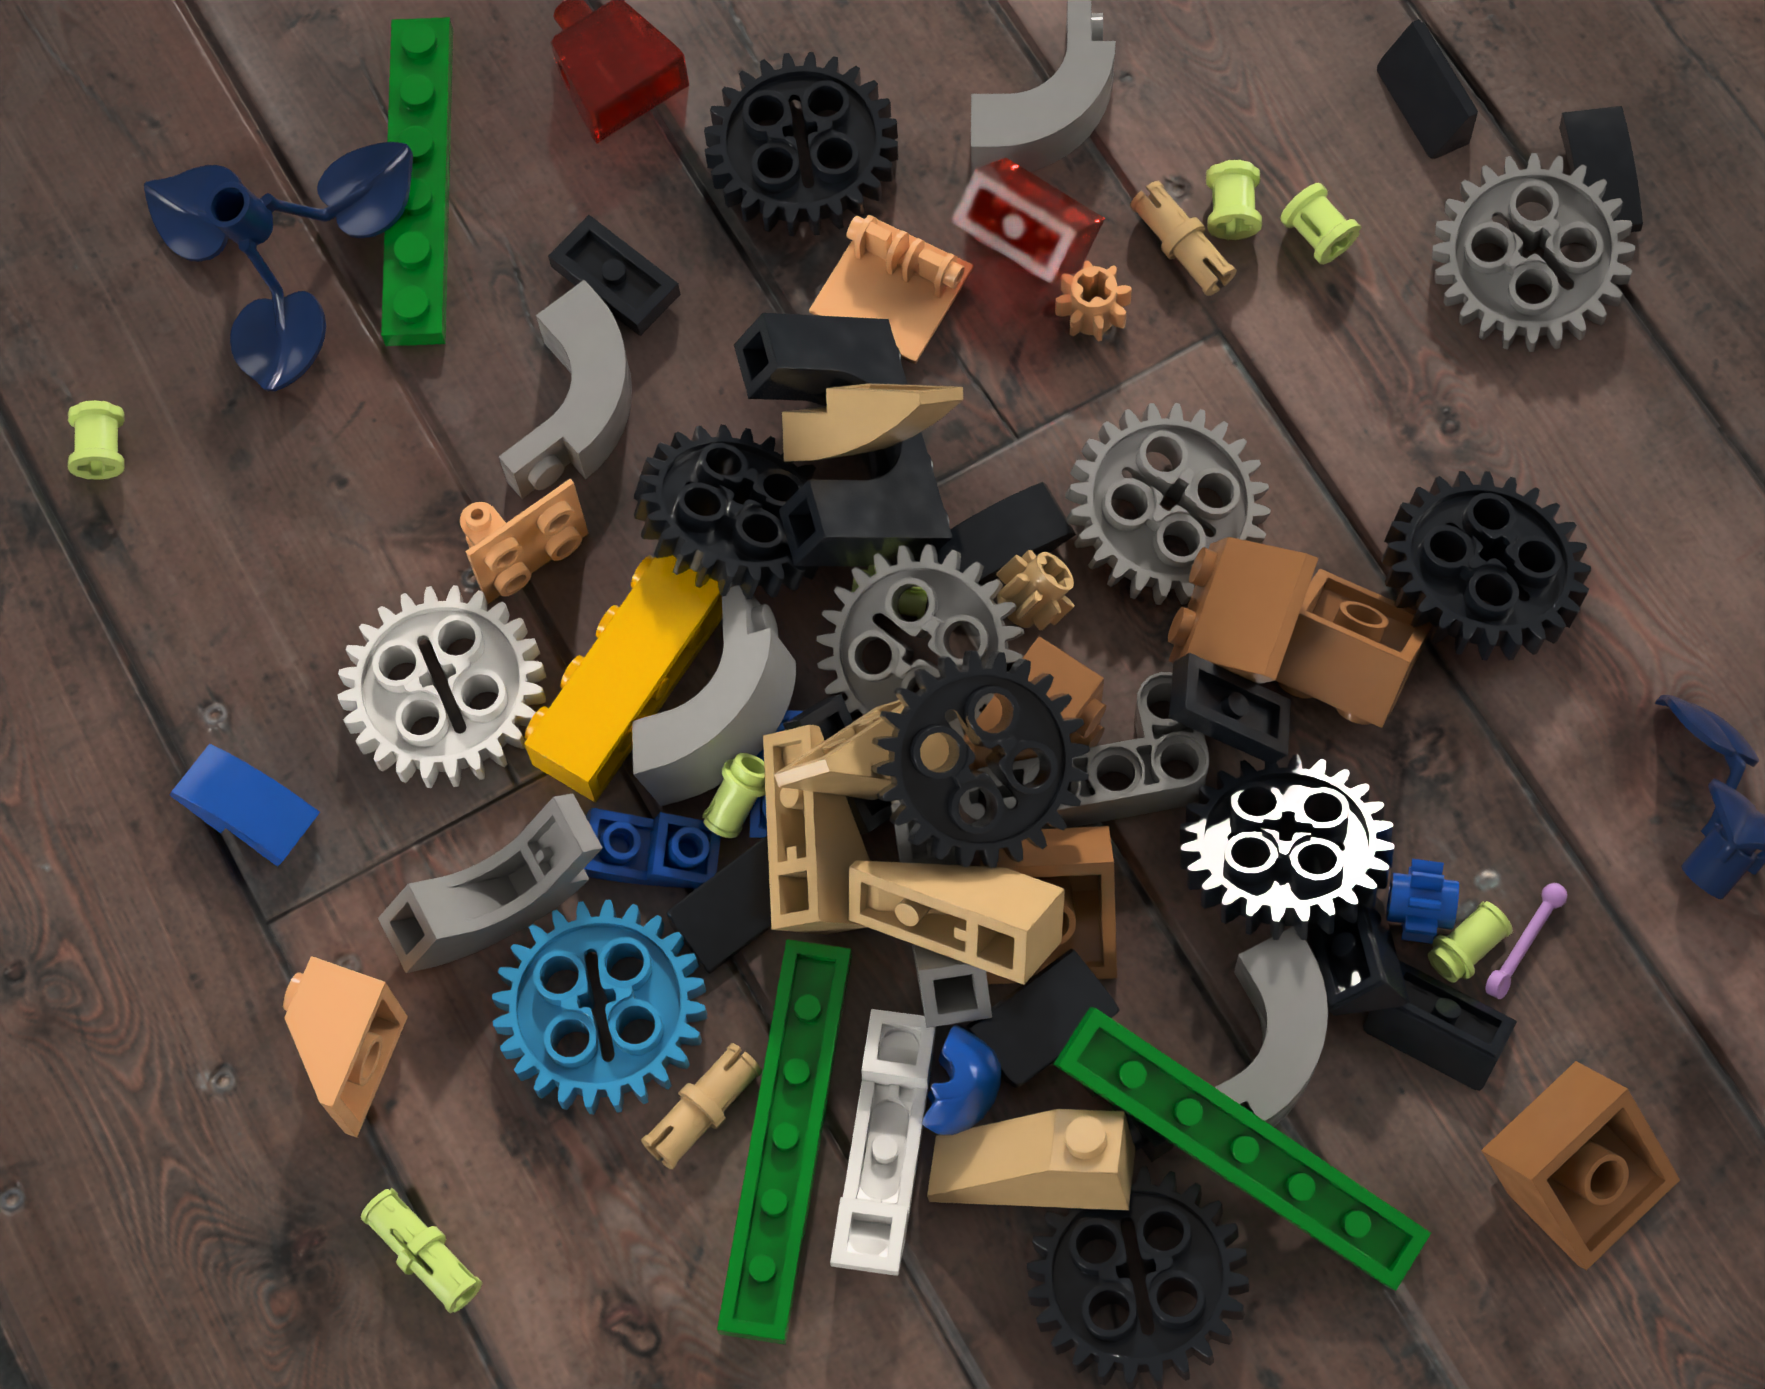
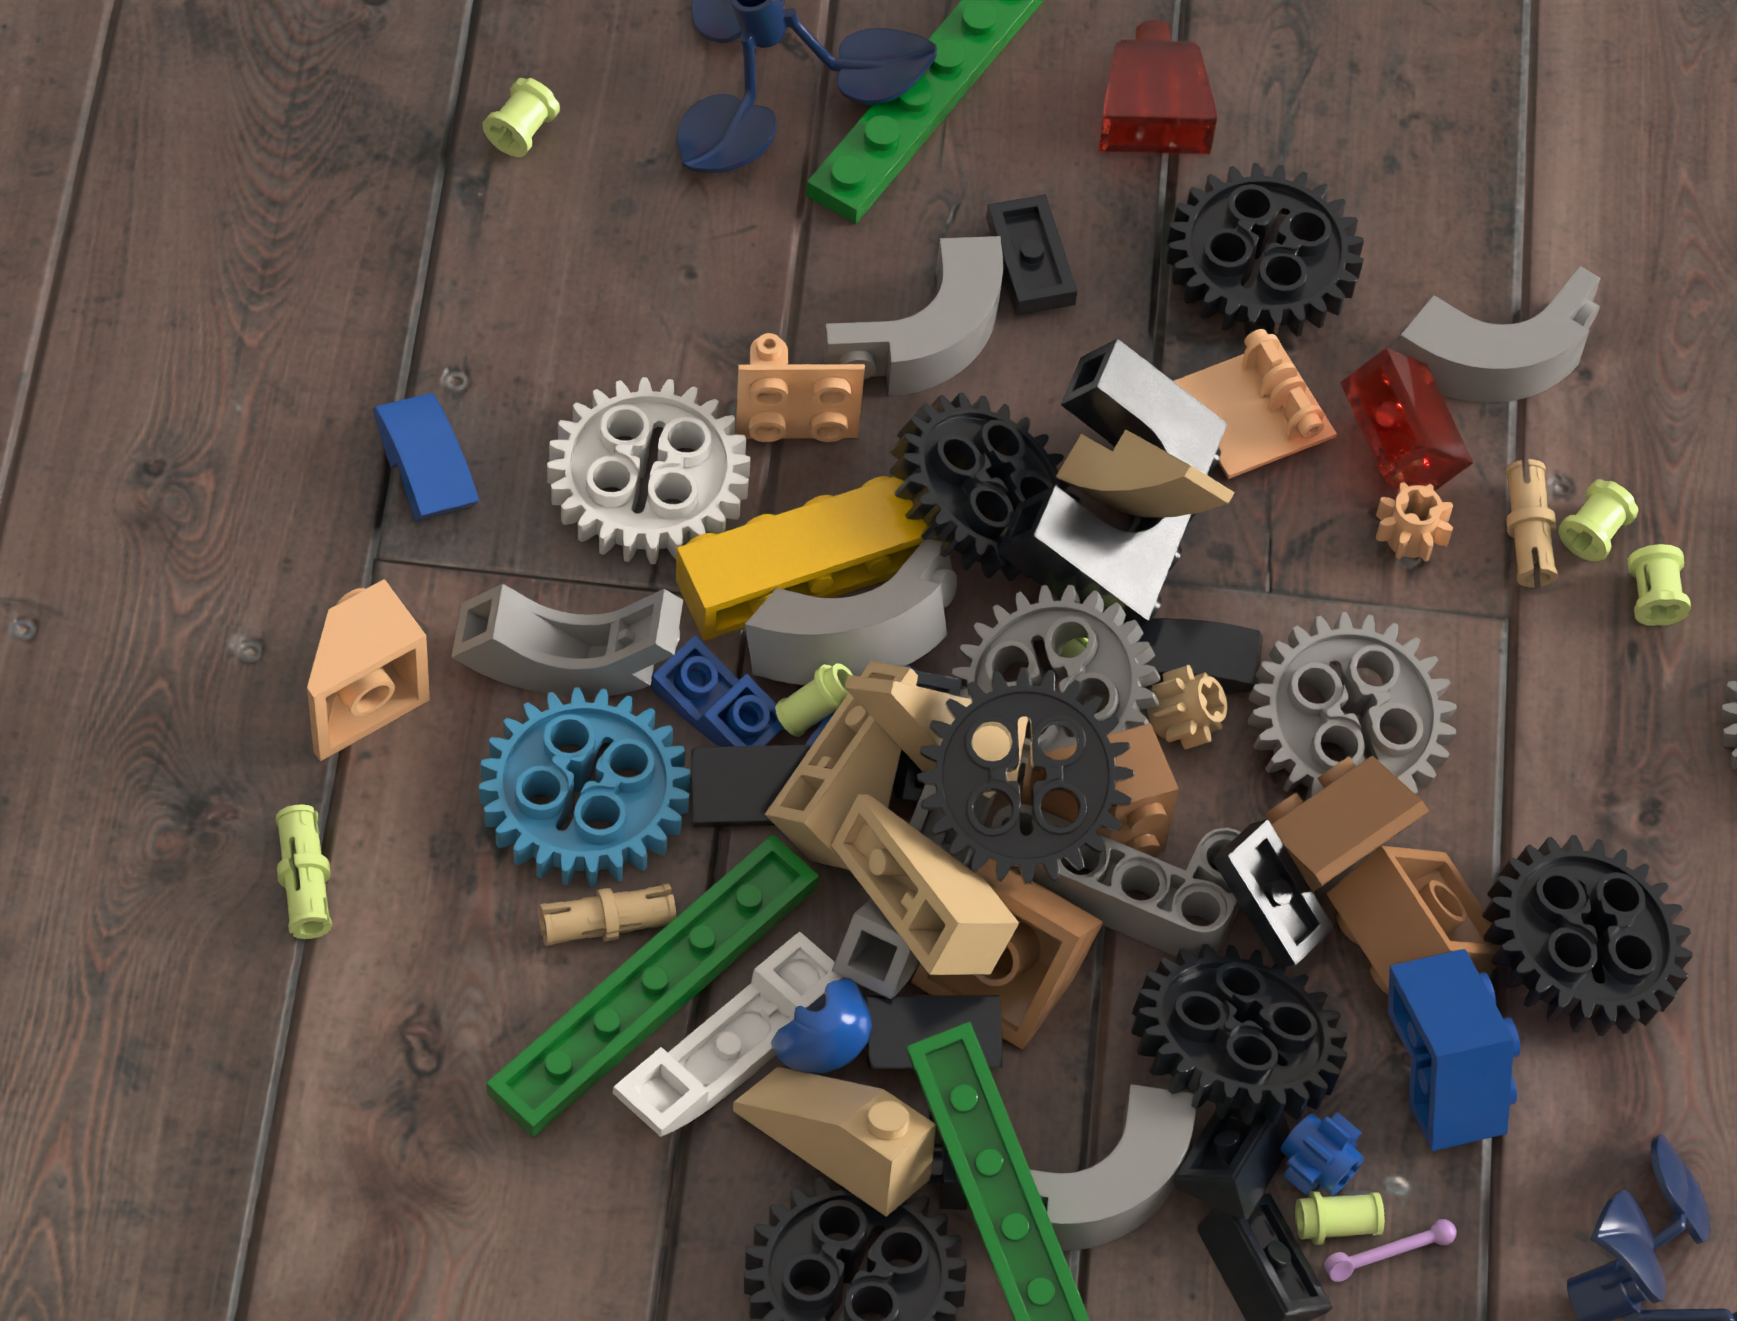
camera: 25 degrees right, 10 degrees down
none -> blue brick [1388,949,1520,1151]

